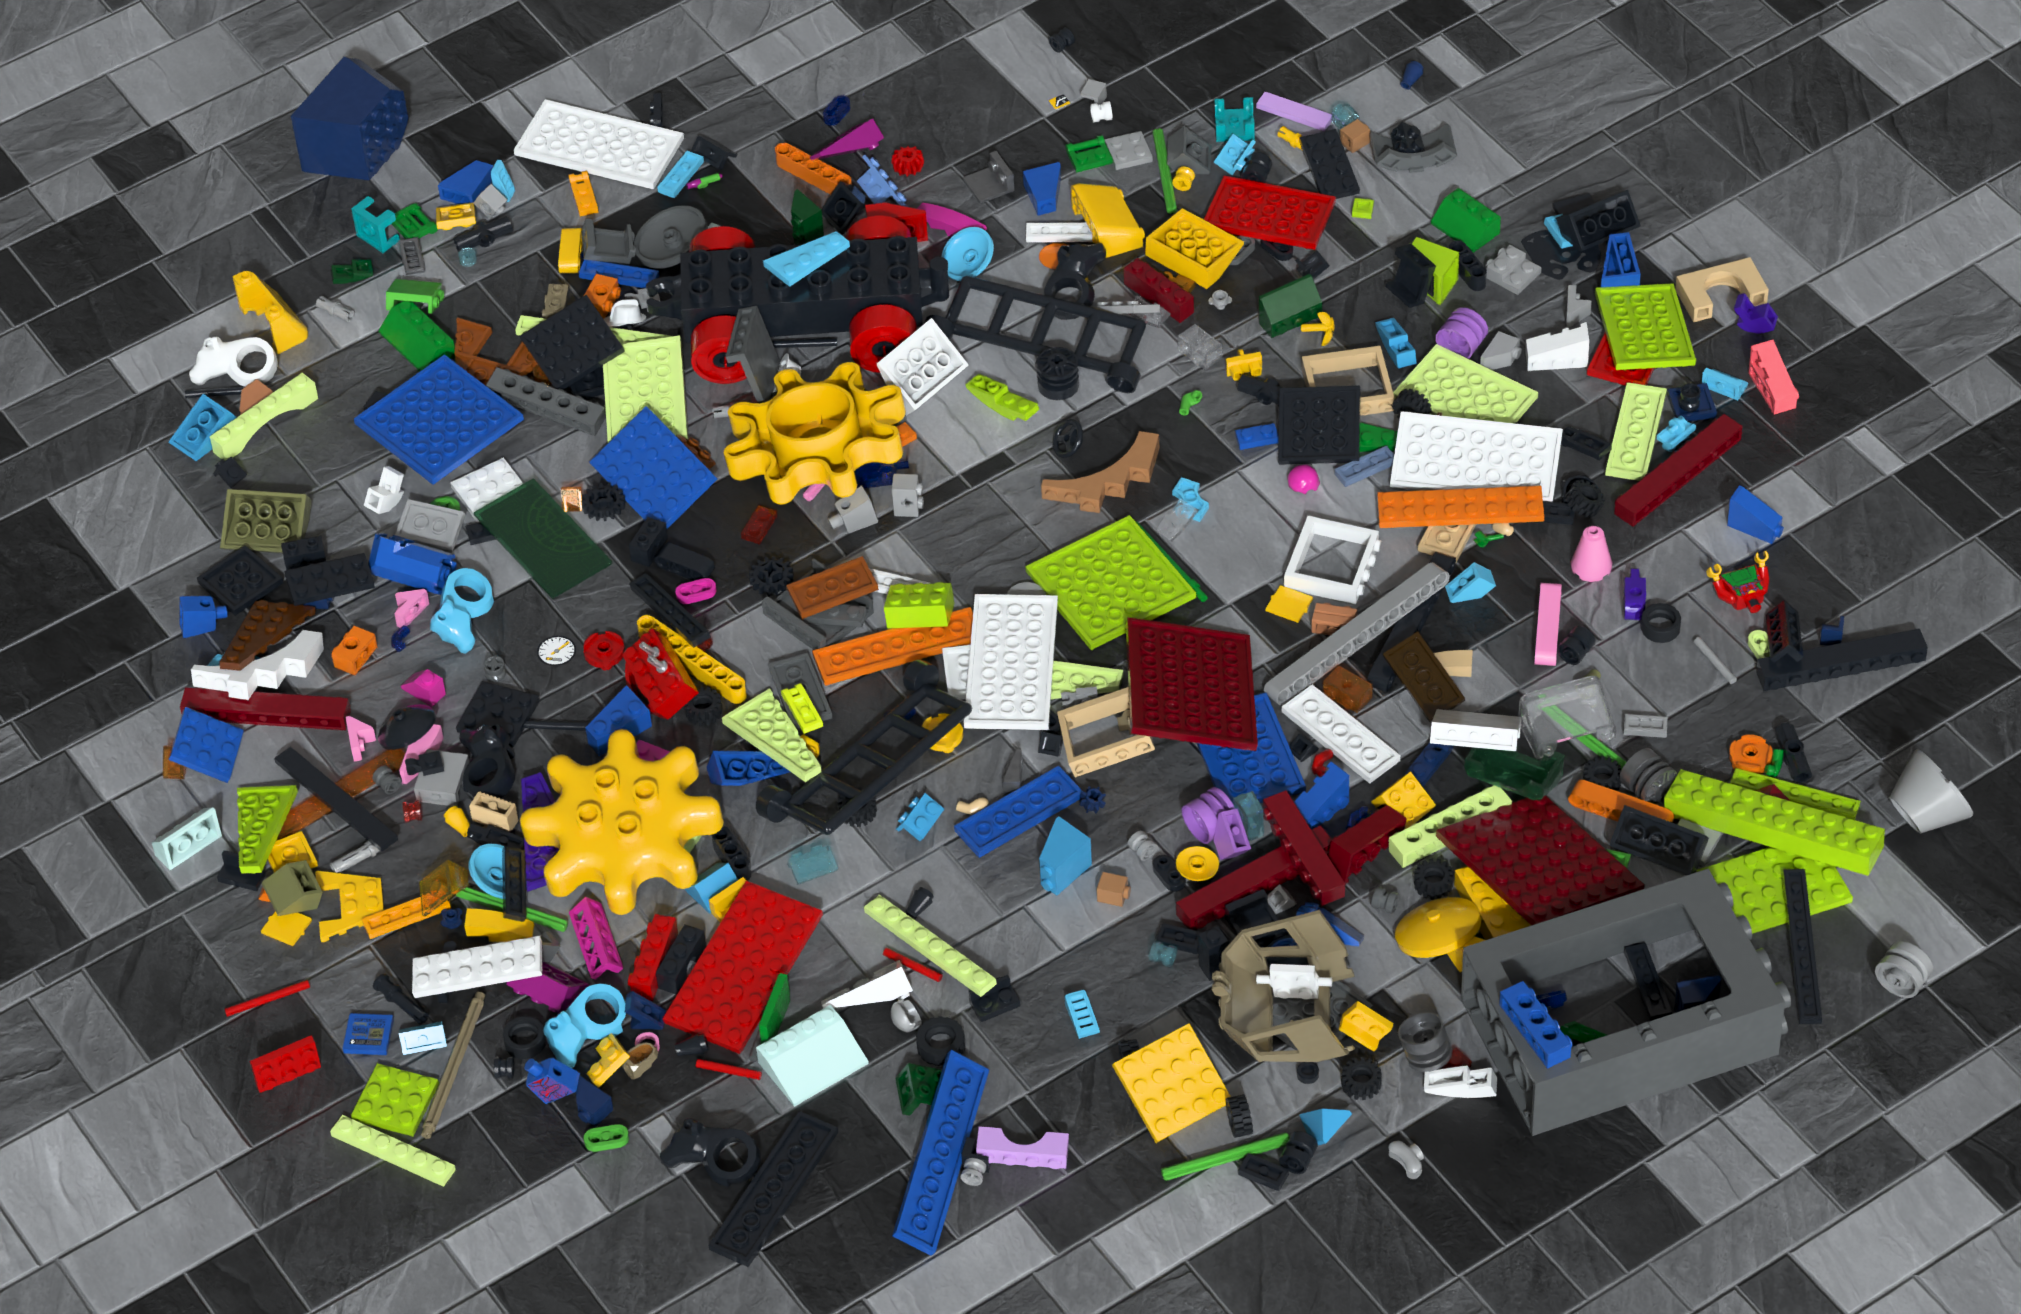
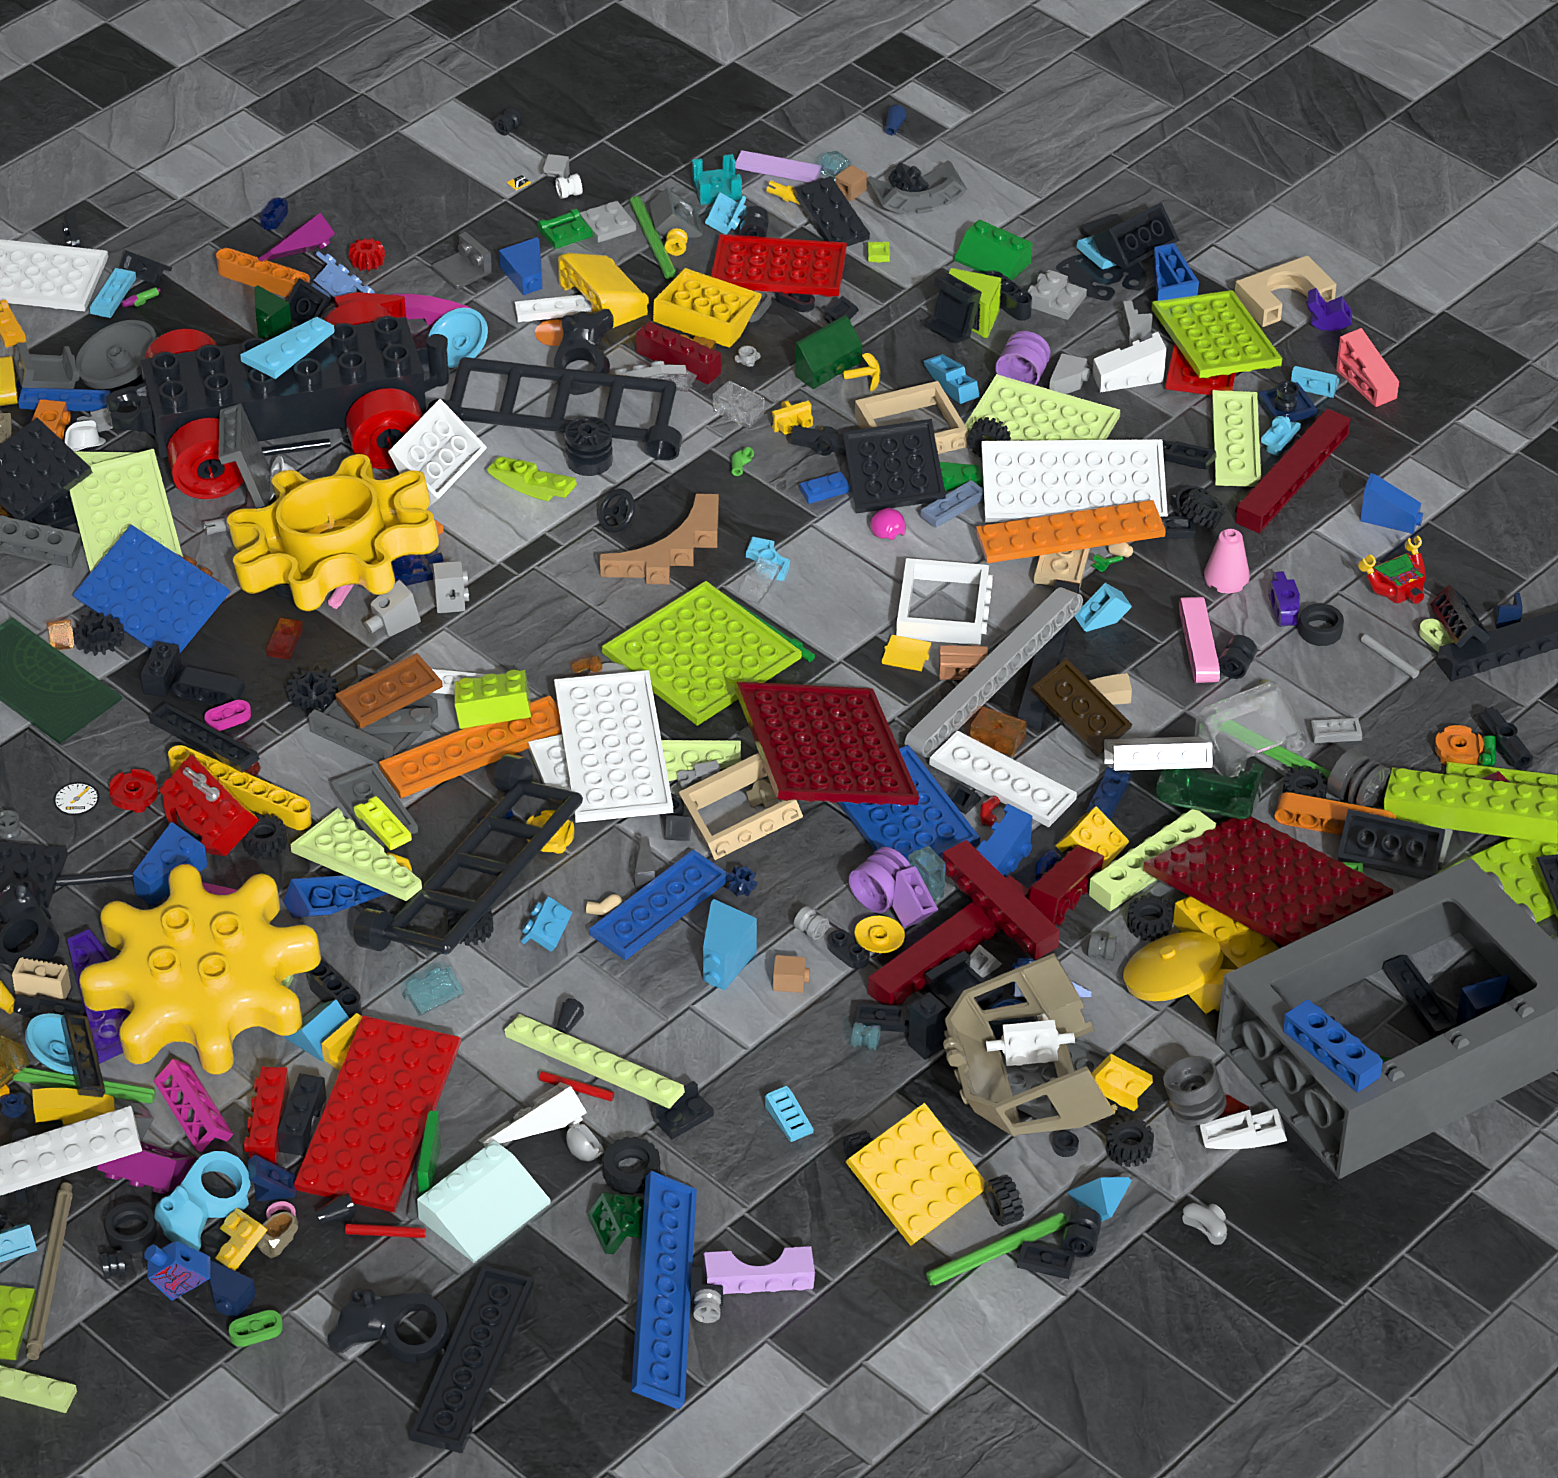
camera: 15 degrees left, 5 degrees down
none -> clear orange arm [571,656,603,674]

